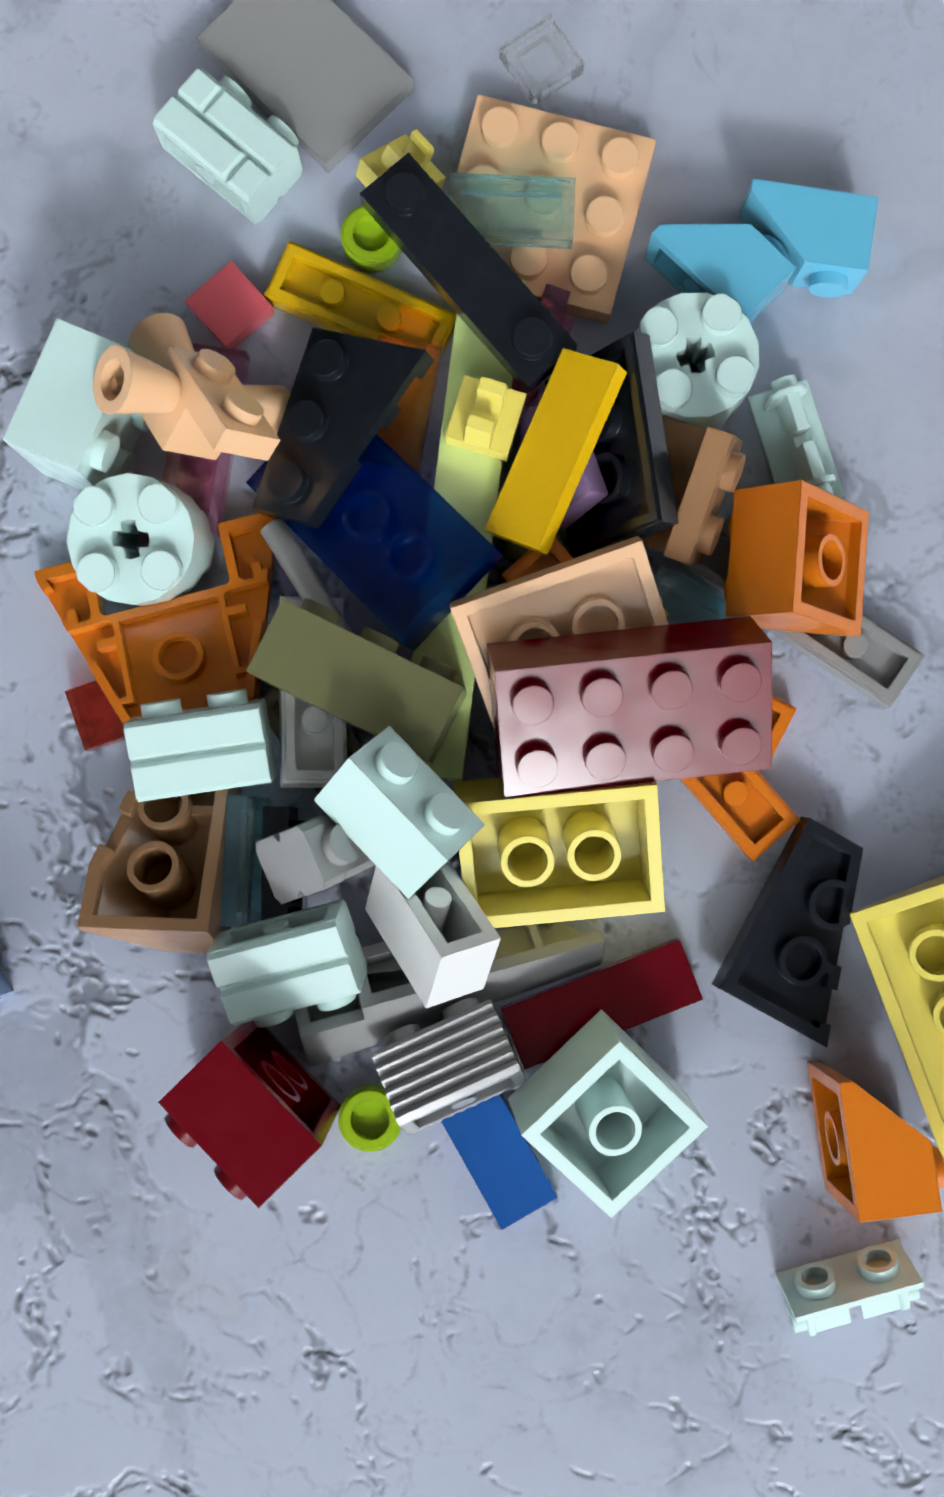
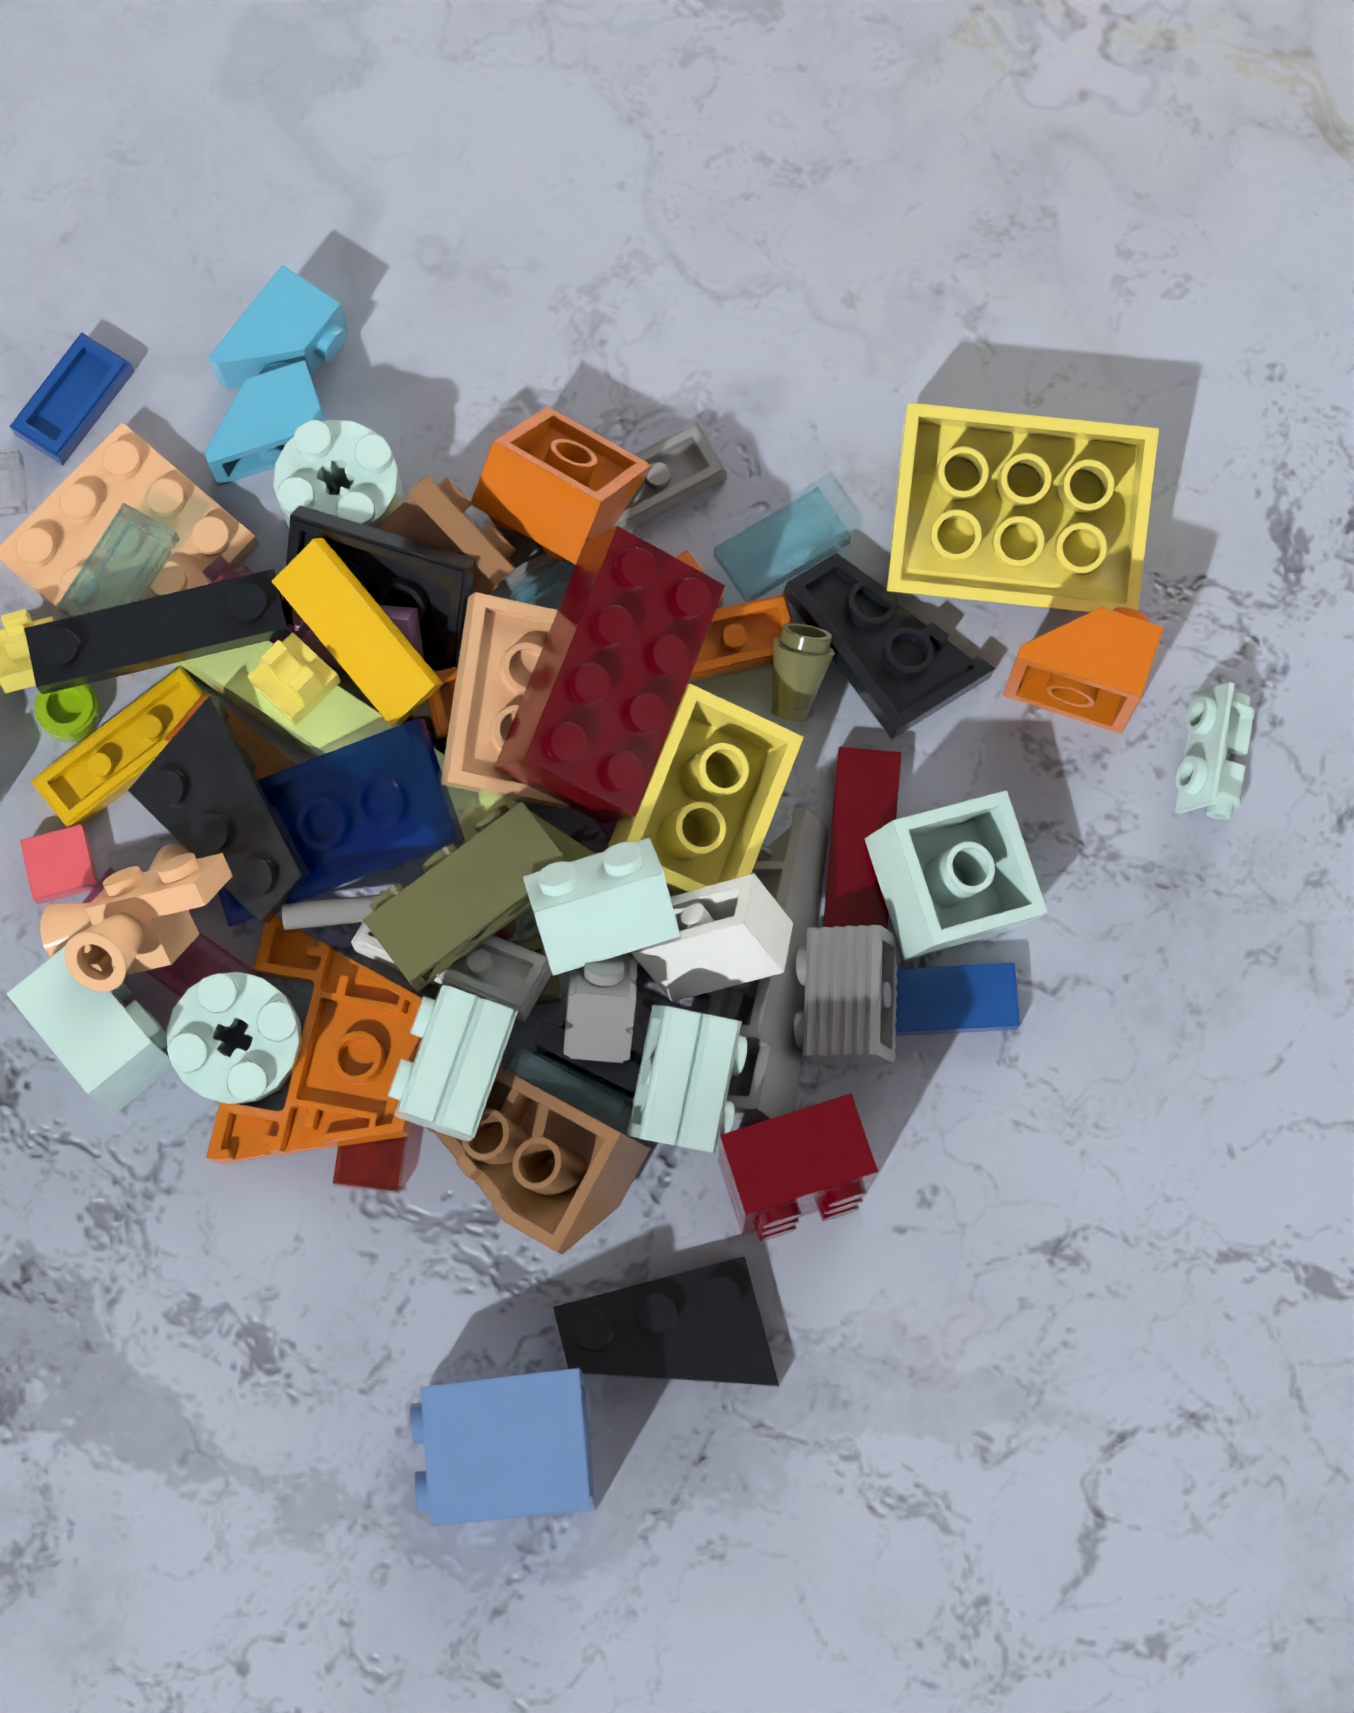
camera: 60 degrees left, 10 degrees down
lime tile [338,1083,401,1152] -> none
light aqua hinge [747,375,845,498] -> none
none -> blue tile [9,332,135,466]
none -> black wing [553,1256,779,1387]
none -> clear light blue tile [714,487,851,602]
none -> olive cone [771,623,835,721]

